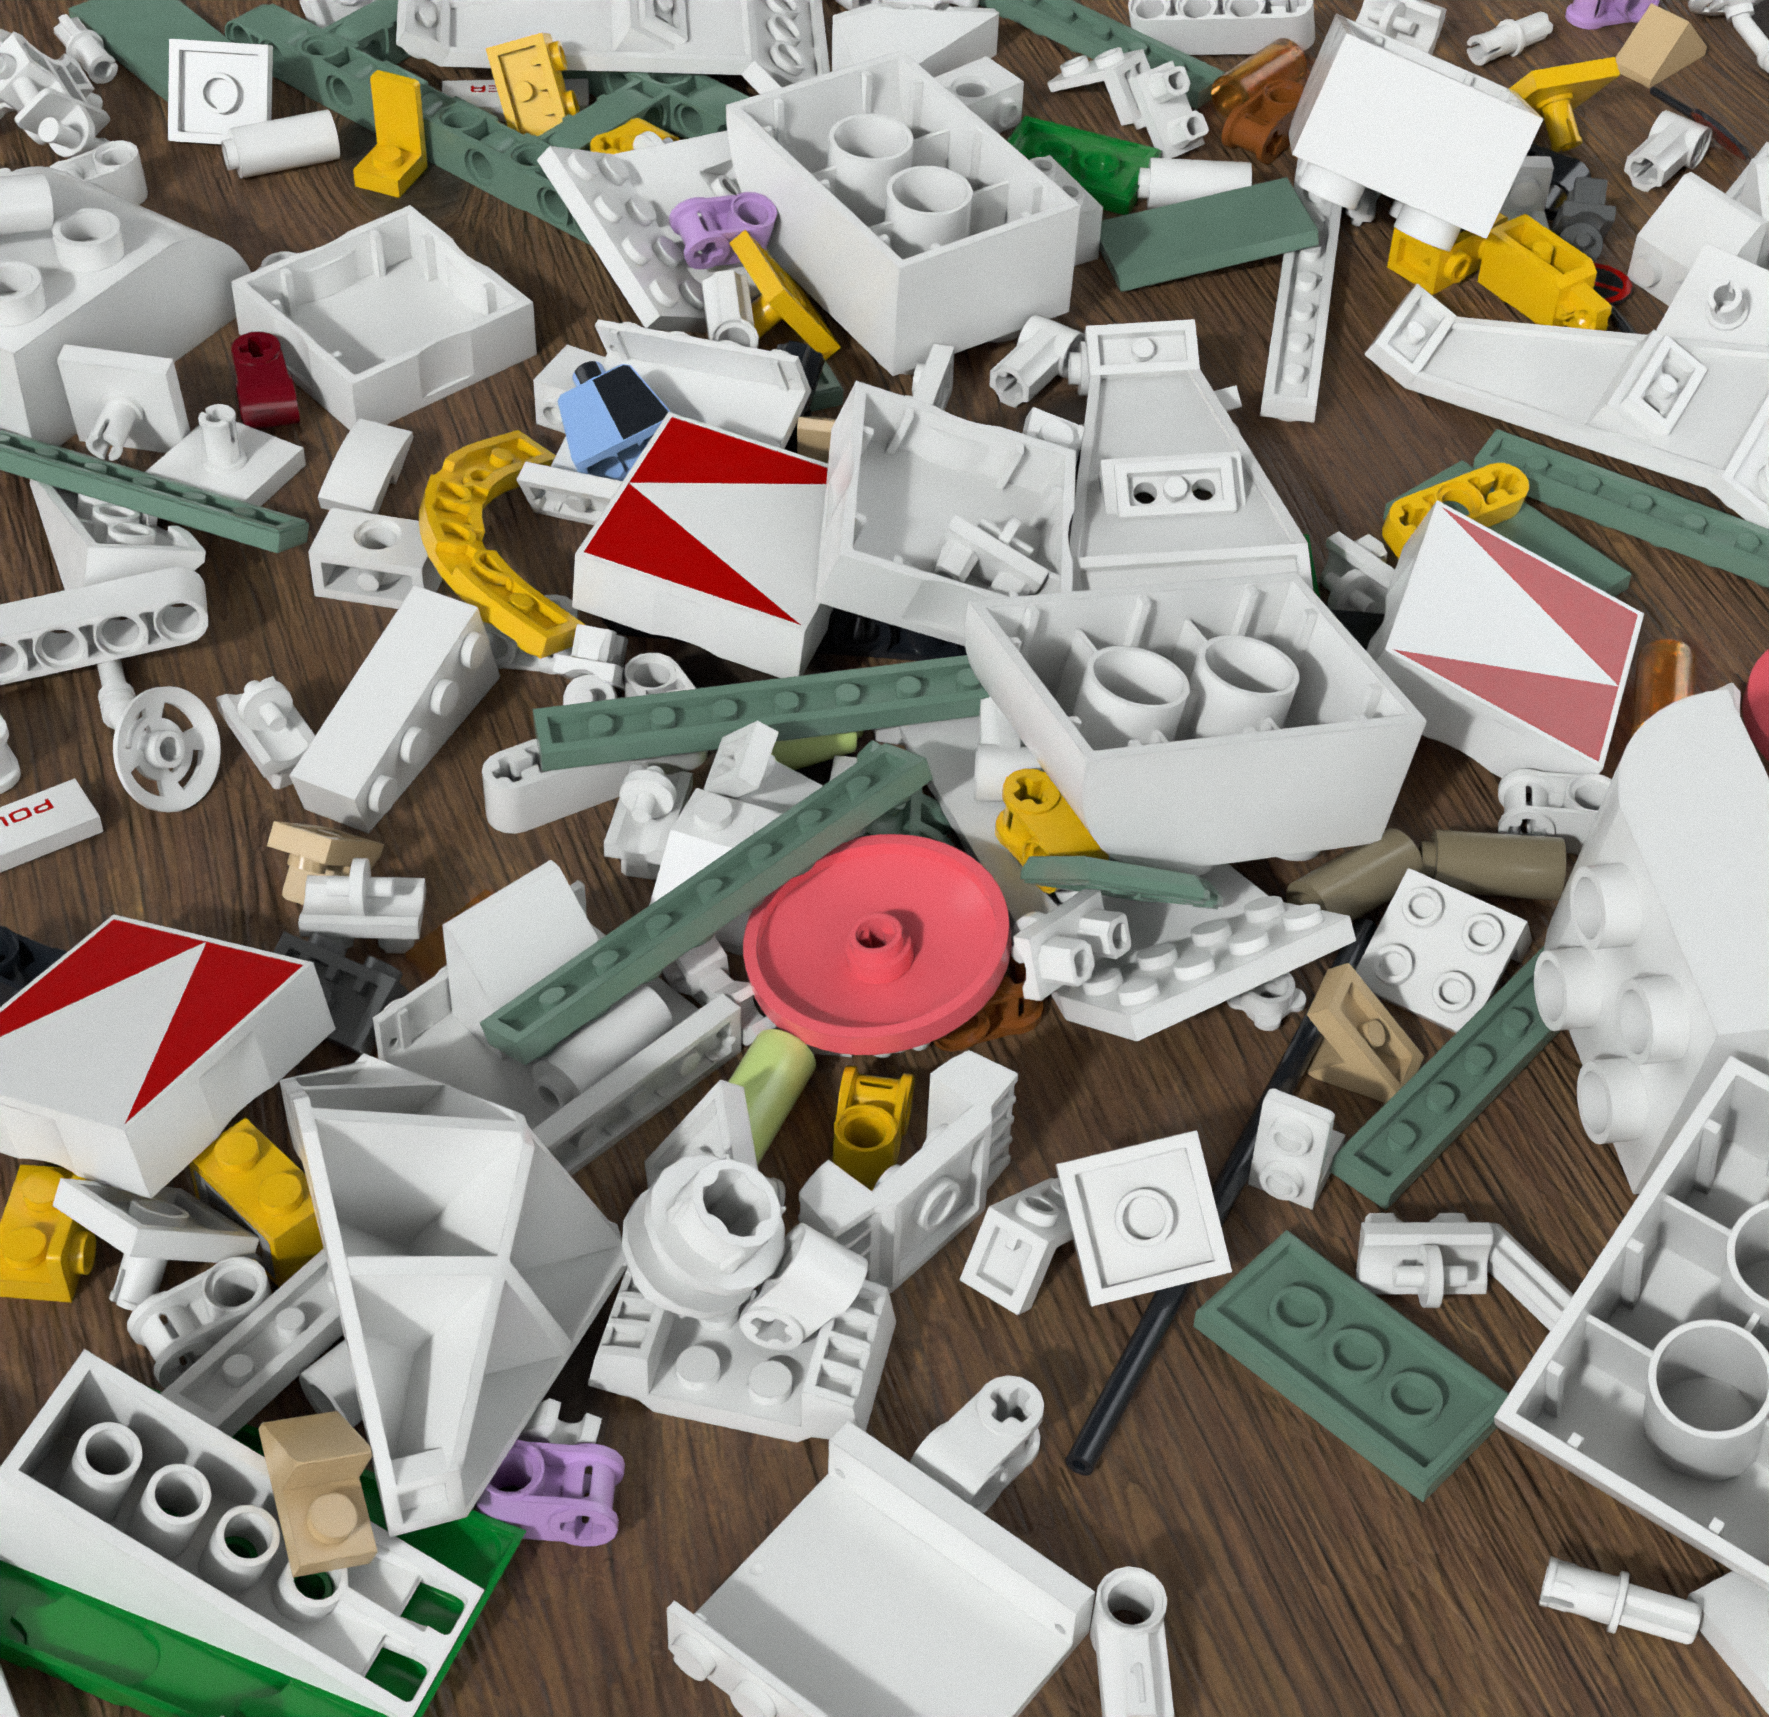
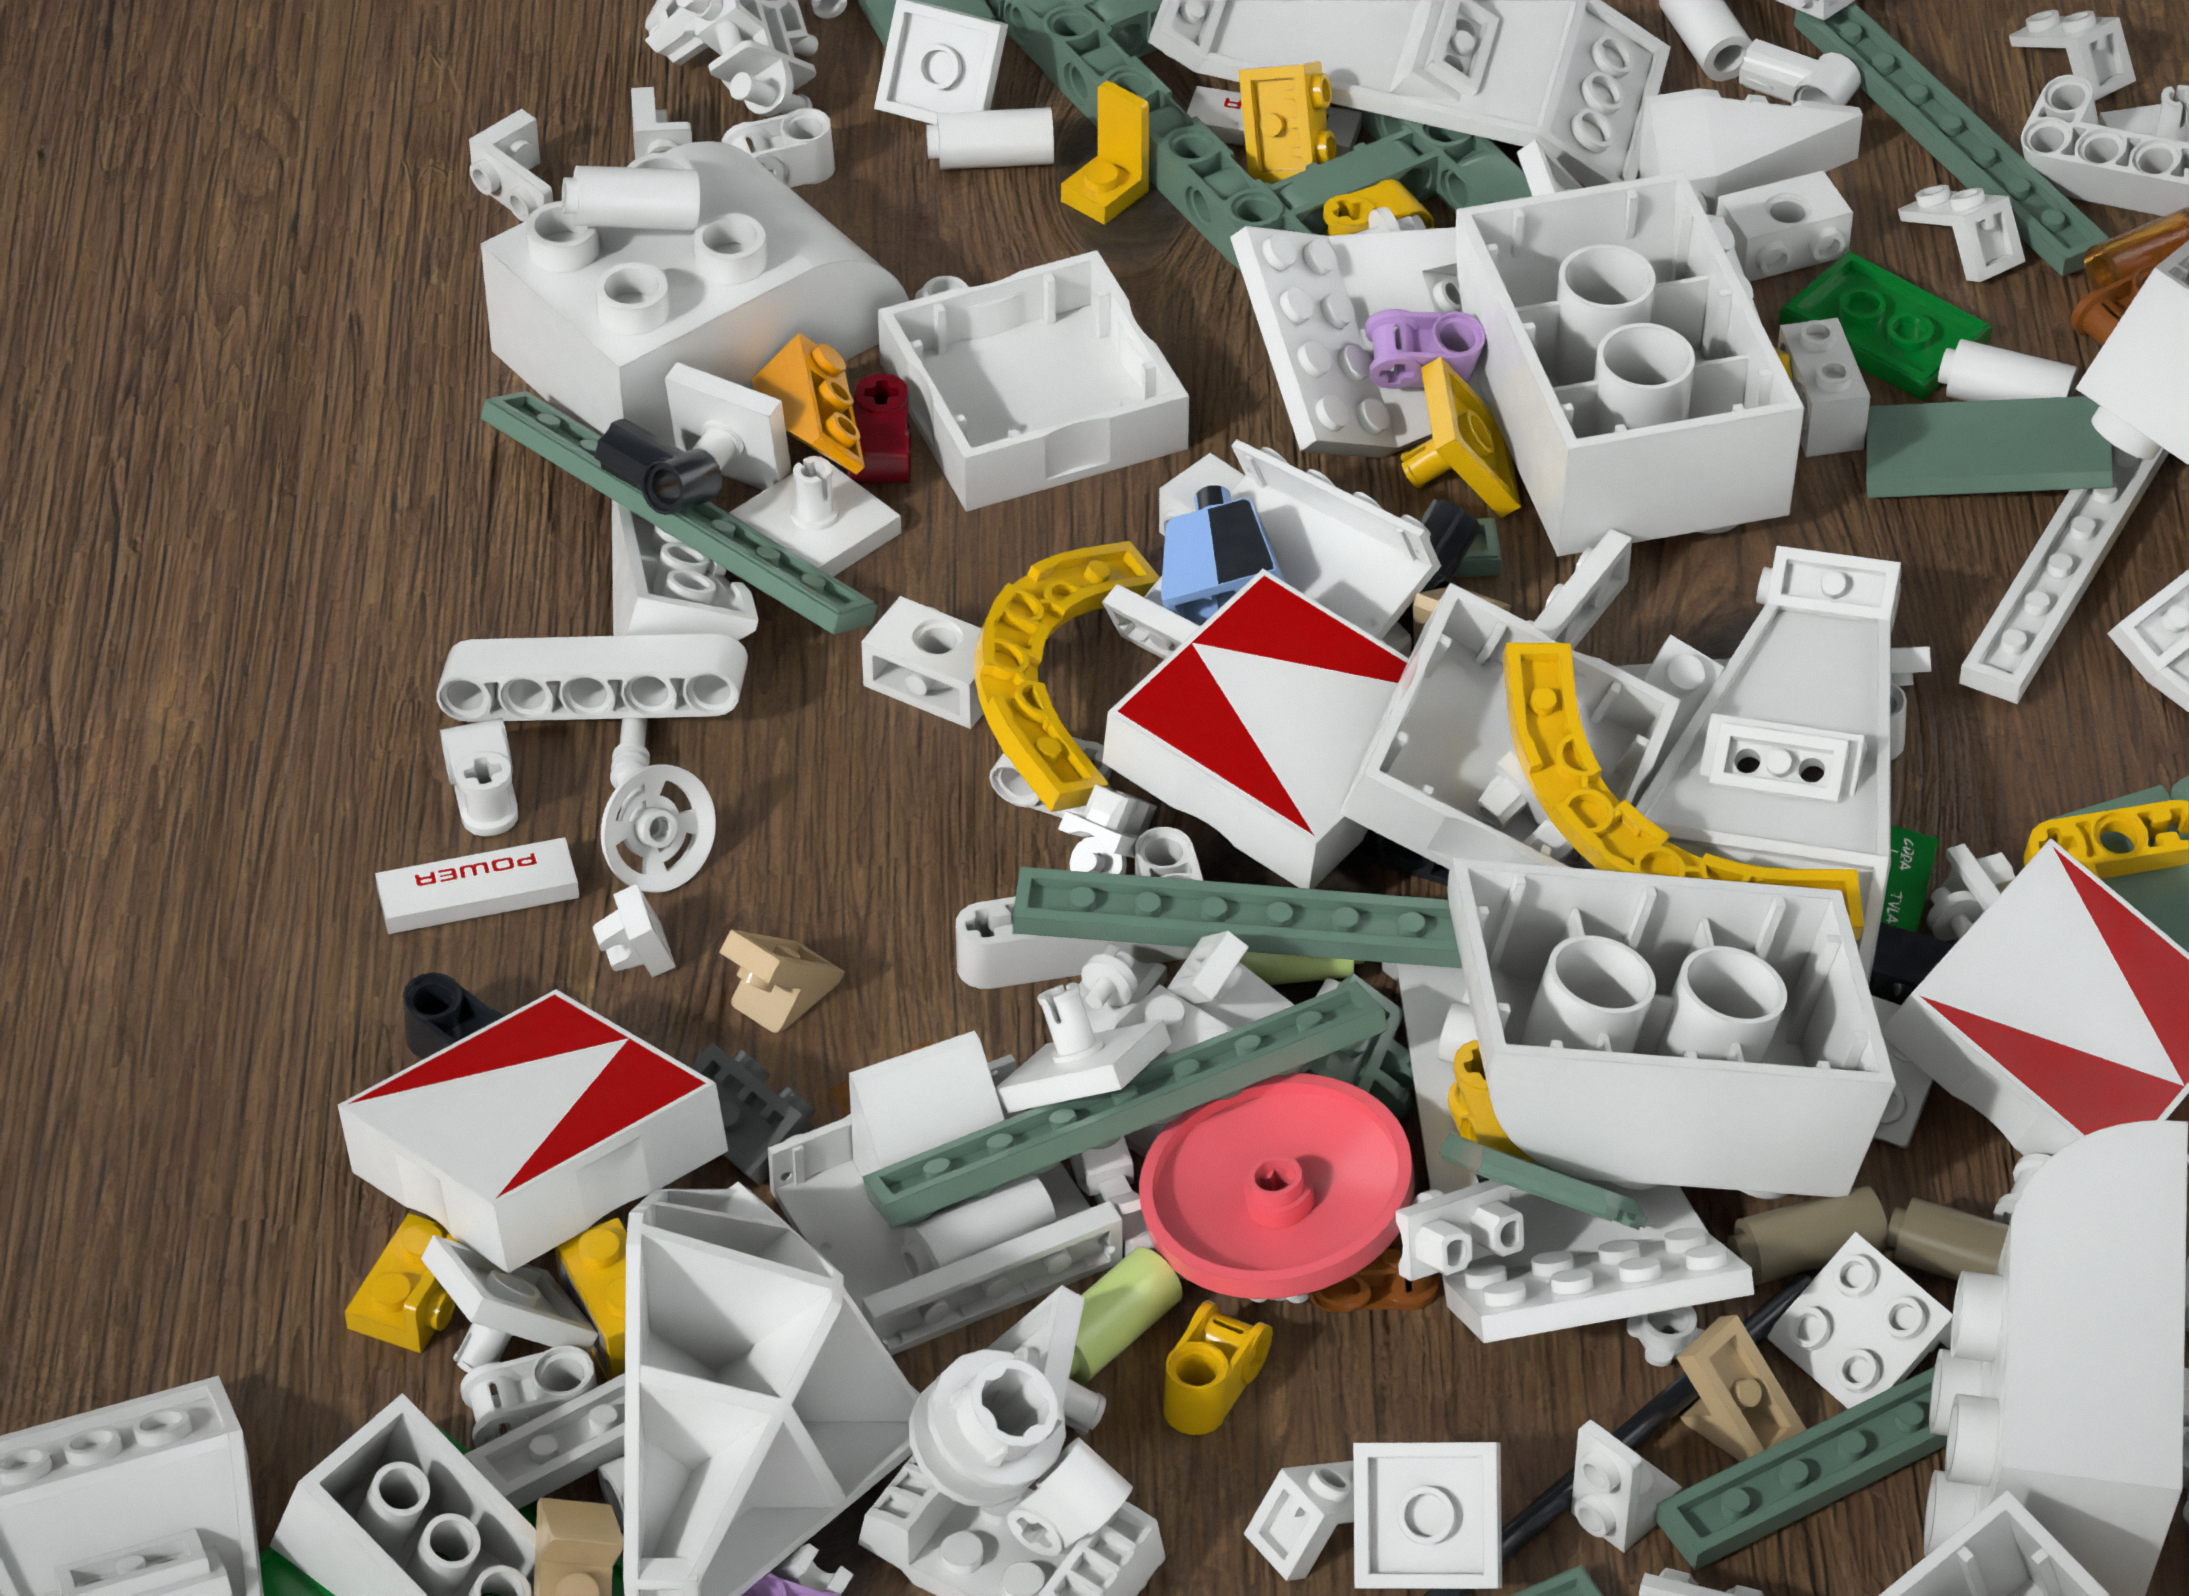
camera: 20 degrees right, 0 degrees up
white hips [216,676,315,789] -> none
white wedge [289,585,500,834] -> none
white hips [298,858,426,954] -> none
white slope [318,418,414,515] -> none
white piece [701,270,759,349] -> none
white plate [798,1050,1018,1293] -> none
white piece [989,314,1085,408] -> none
white hips [1128,60,1209,159] -> none
none -> white tile [593,884,676,978]
none -> black piece [594,418,722,515]
none -> light orange slope [752,332,865,475]
none -> white tile [995,983,1171,1114]
none -> yellow plate [1503,642,1864,940]

